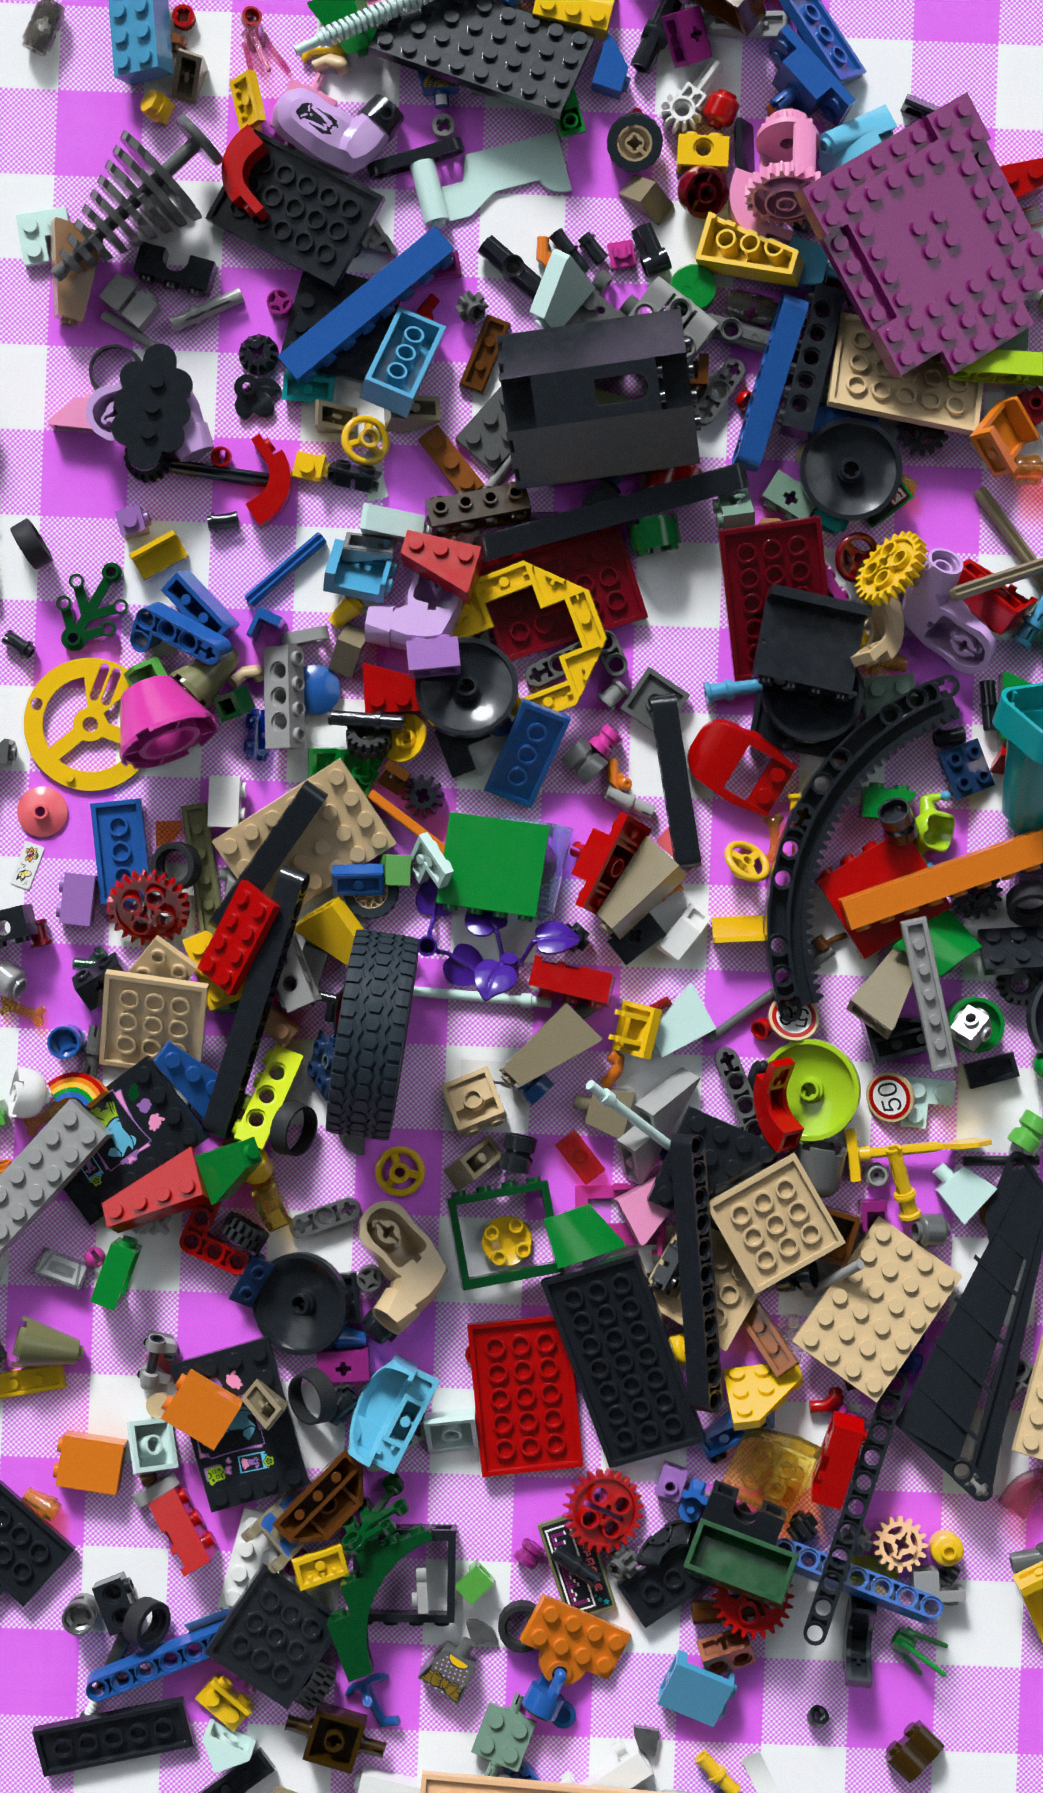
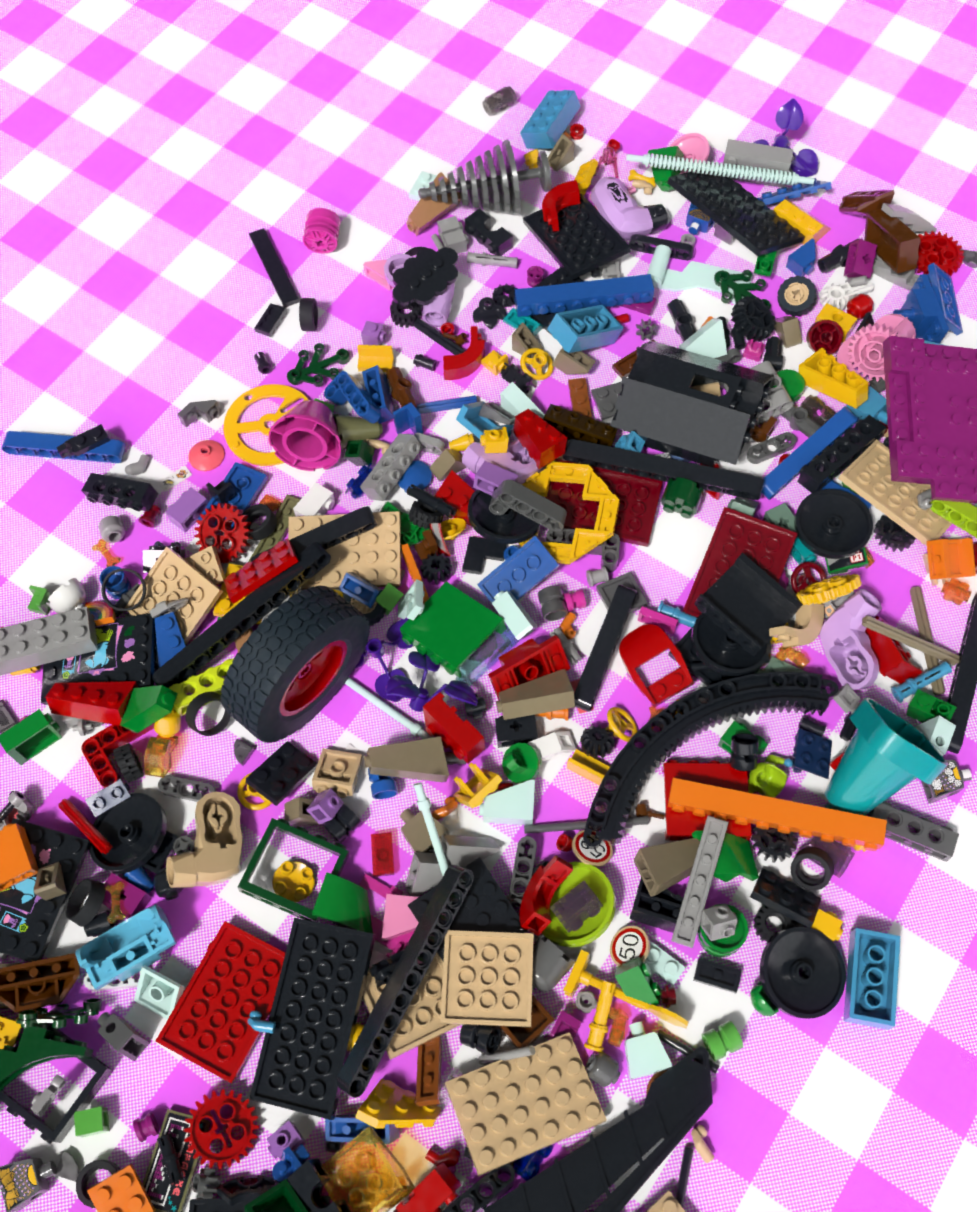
camera: 35 degrees right, 25 degrees down
none -> red axle [58,799,112,854]
none -> dark grey torso [97,1012,150,1061]
none -> black tyre [101,568,147,611]
none -> clear yellow piece [105,881,126,924]
none -> light grey plate [149,598,189,618]
none -> black panel [206,481,236,504]
none -> black plate [246,741,318,806]
none -> dark azure arm [248,1011,276,1034]
none -> medium lavender brick [306,788,344,825]
none -> reddish brown piece [386,367,417,408]
none -> sticker [430,523,451,556]
none -> reddish brown hand [443,332,467,346]
none -> yellow brick [480,427,509,453]
none -> dark grey beam [489,480,567,532]
none -> light aqua slope [492,590,538,640]
none -> green tile [502,743,542,783]
none -> brick [550,881,603,933]
none -> black gear [580,724,615,759]
none -> arm [607,1007,629,1047]
none -> dark azure brick [615,431,645,452]
none -> slope [615,956,662,1006]
none -> dark pink tile [637,606,678,634]
none -> dark red plate [661,984,676,1008]
none -> dark green plant [714,270,771,310]
none -> black gear [731,296,776,342]
none -> light grey plate [833,684,861,714]
none -> light grey arm [845,276,867,287]
none -> light grey arm [917,489,932,510]

